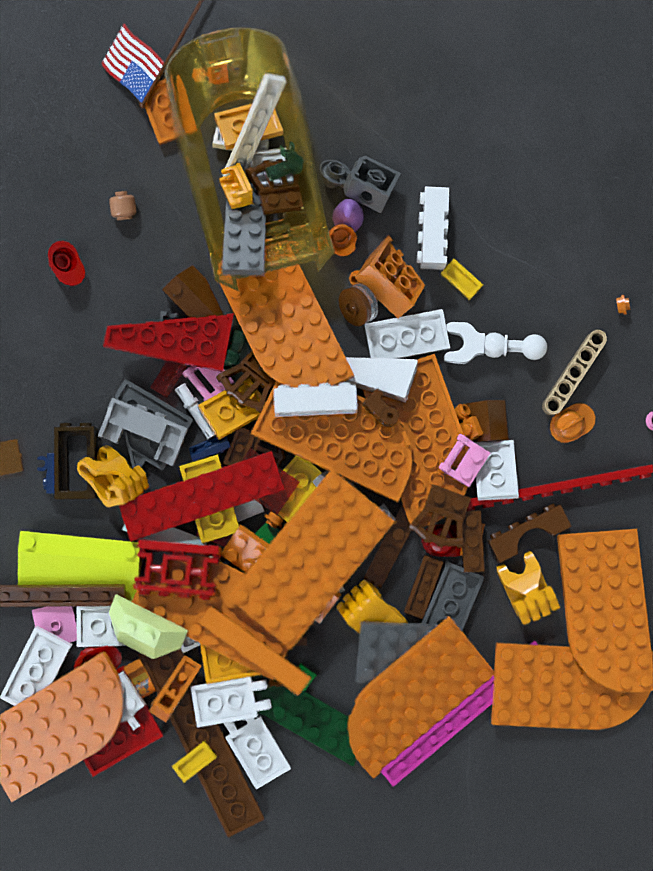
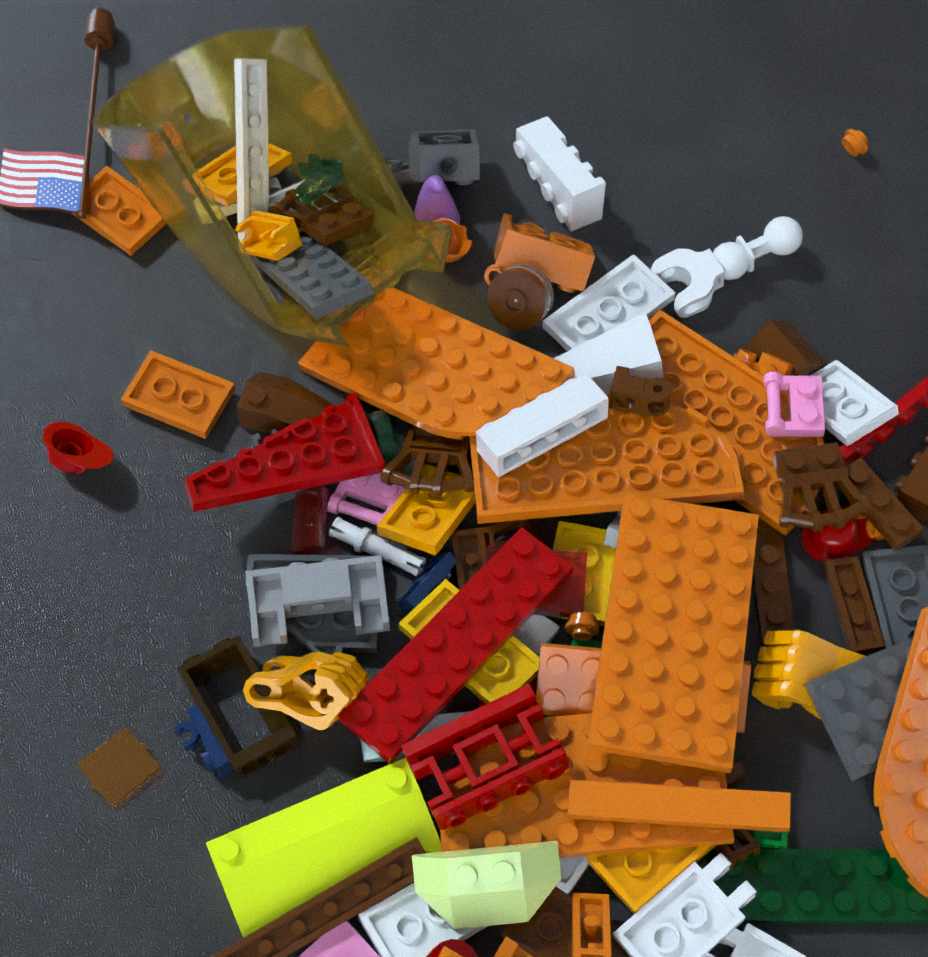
camera: 30 degrees left, 25 degrees down
nougat head [109,191,136,220] -> none
yellow tile [441,259,483,300] -> none
tan beam [542,330,607,415] -> none
orange piece [550,403,595,443] -> none
none -> orange plate [120,350,236,439]

